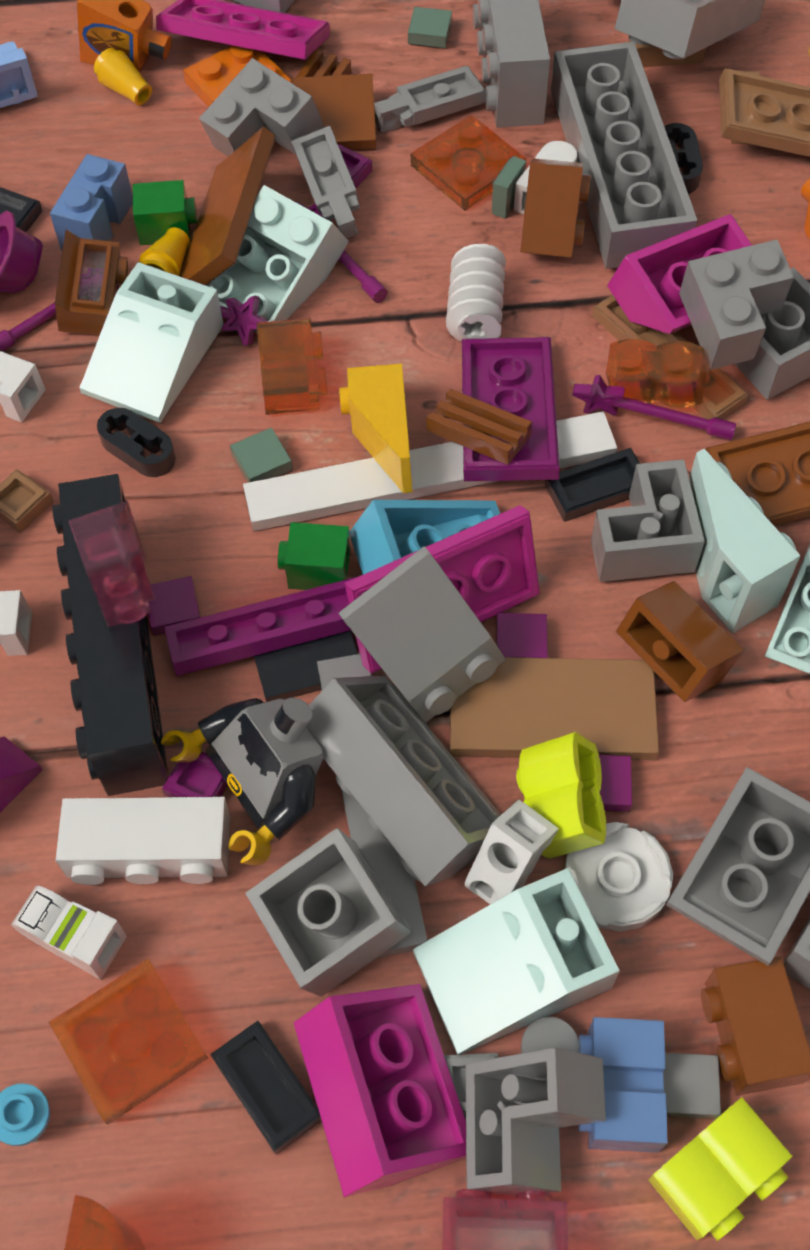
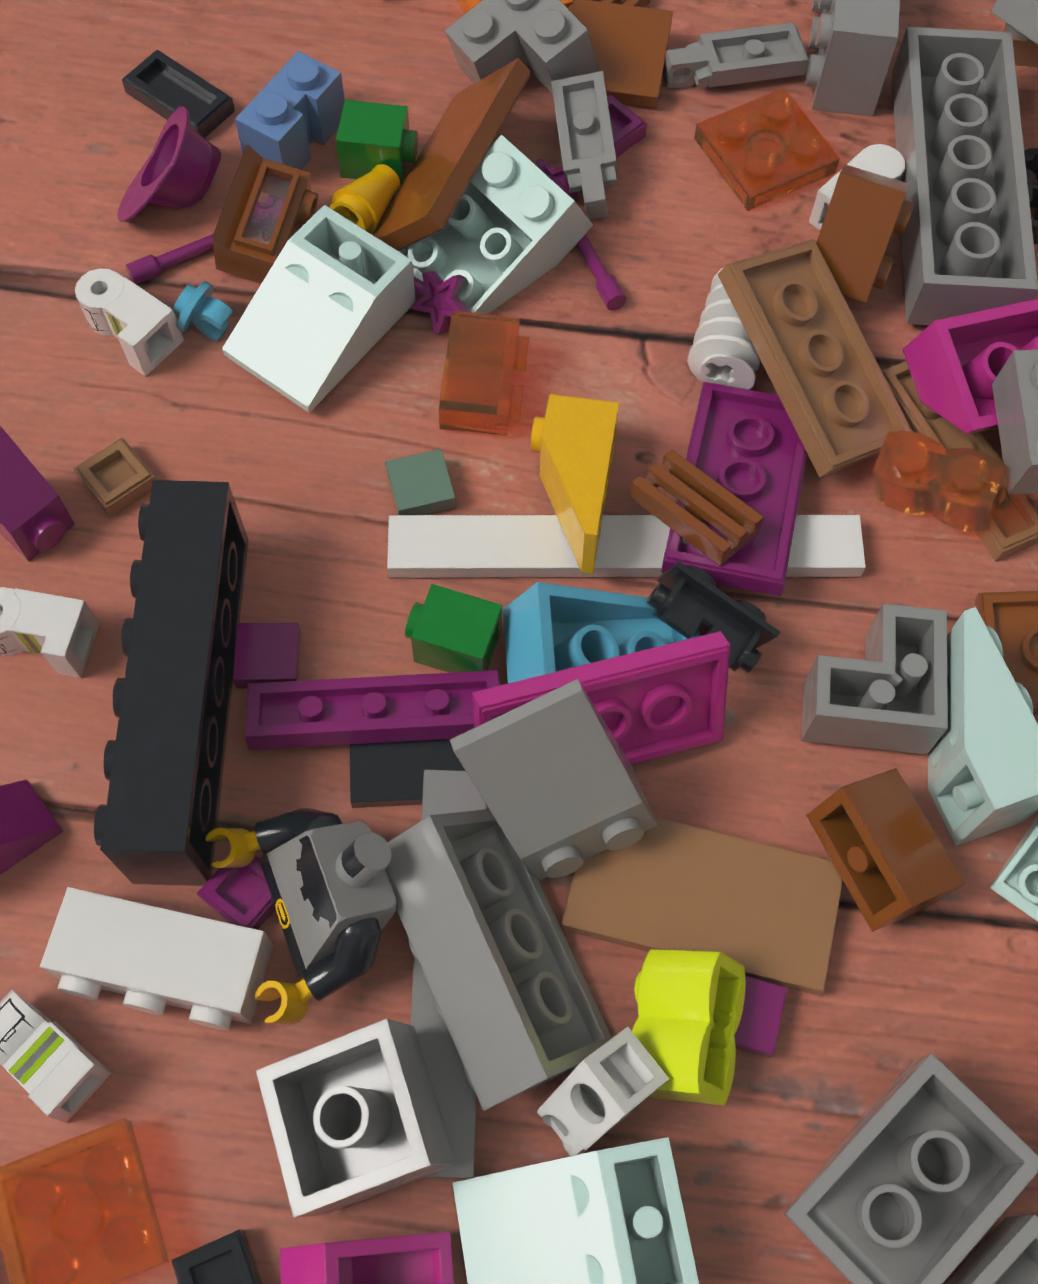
camera: 10 degrees right, 5 degrees up
clear pink window [68,501,155,627] -> none
black beam [97,408,176,477] -> none
sand green tile [491,156,526,219] -> none
magenta tile [496,613,548,658] -> none
black tile [545,448,640,522] -> none
white tile [565,822,673,932] -> none
magenta piece [572,375,736,441] -> none
none -> medium azure plate [173,281,233,342]
none -> black hinge [646,561,780,673]
none -> medium nougat tile [717,239,916,478]

